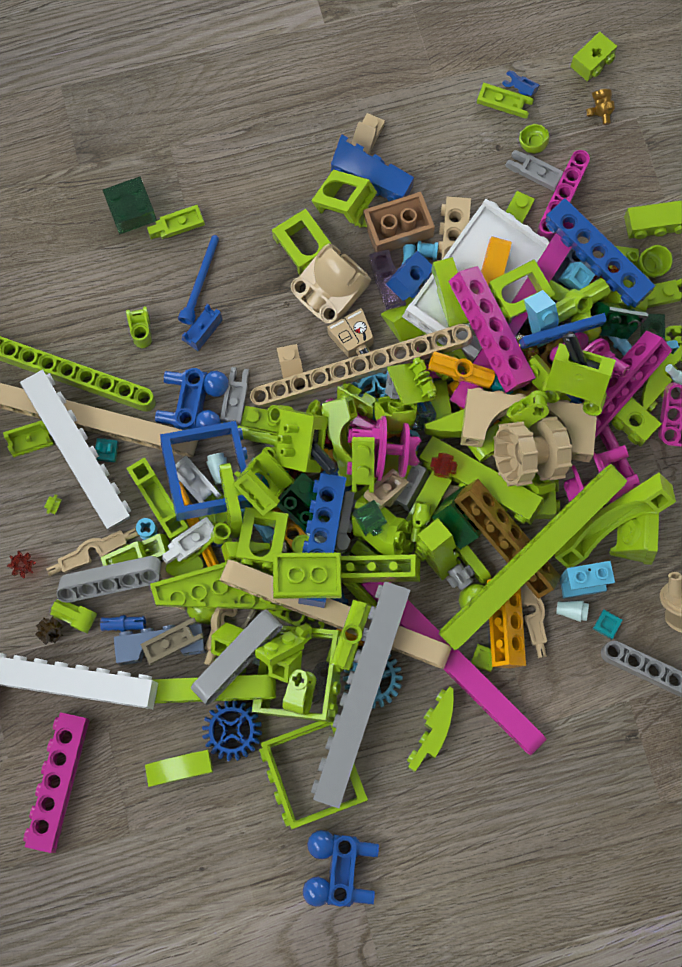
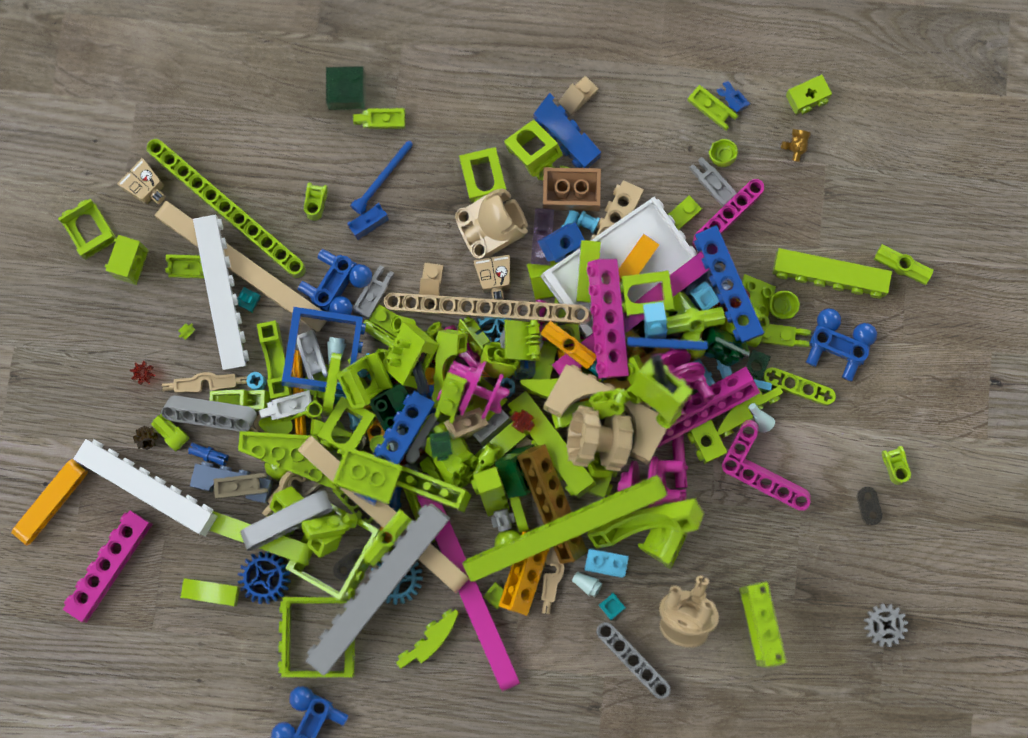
camera: 25 degrees right, 5 degrees up
lime piece [283,669,316,715] -> none

